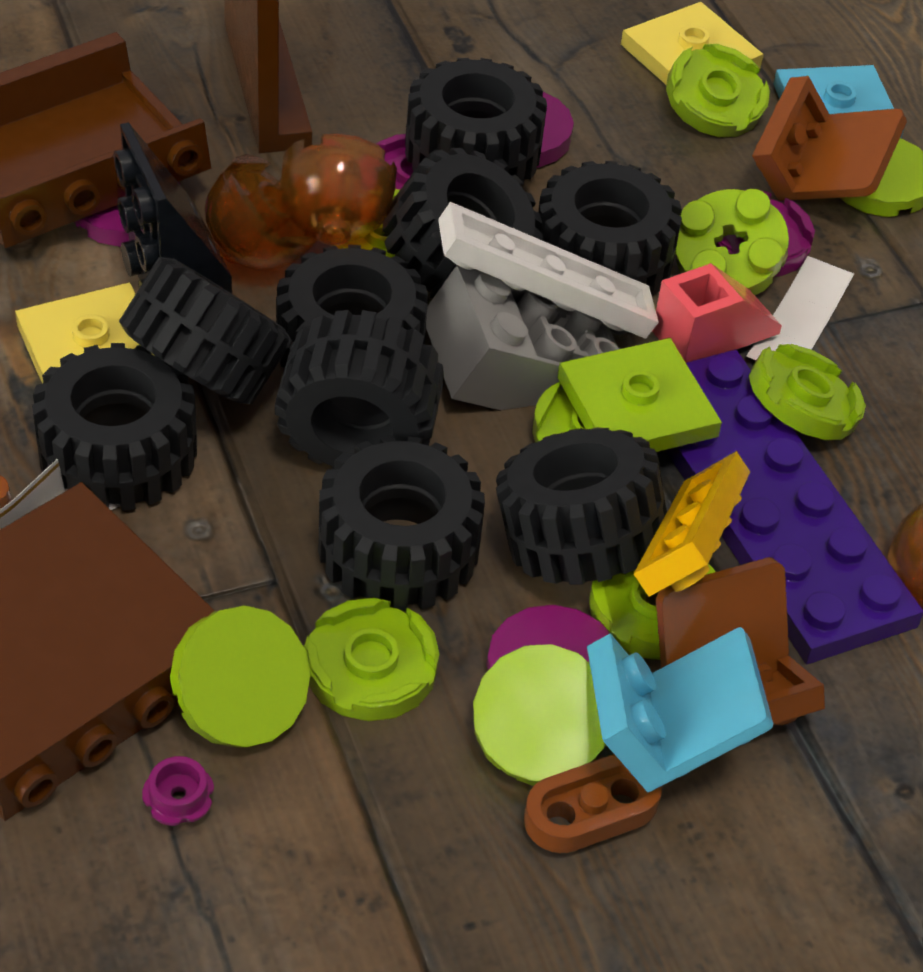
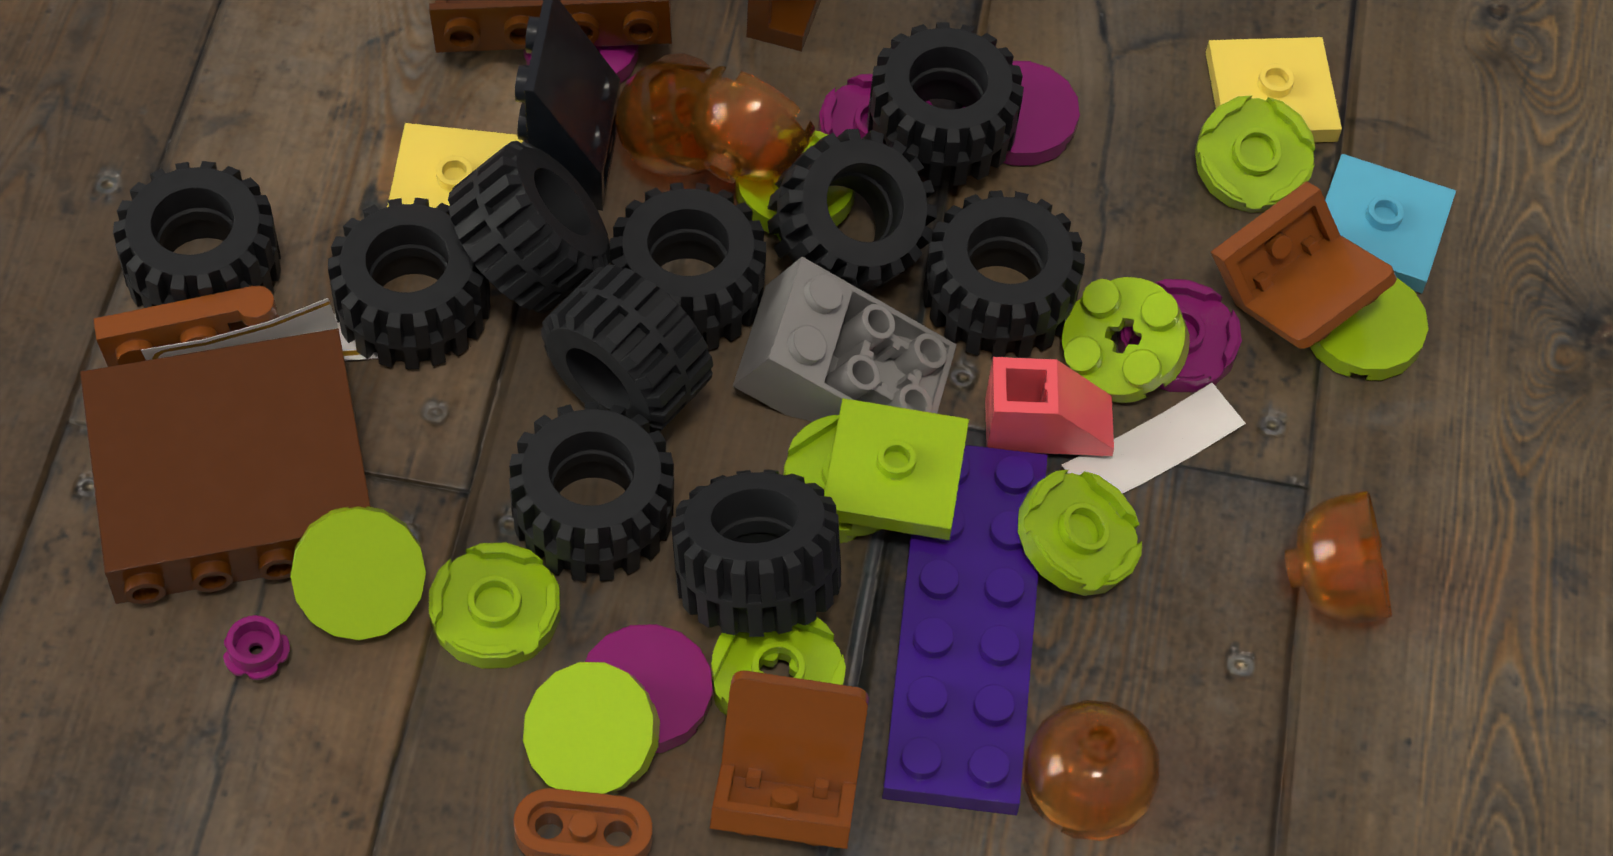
camera: 30 degrees right, 10 degrees up
white plate [438,202,659,339] -> none
medium azure bracket [587,627,773,793] -> none
yellow plate [634,451,750,597] -> none

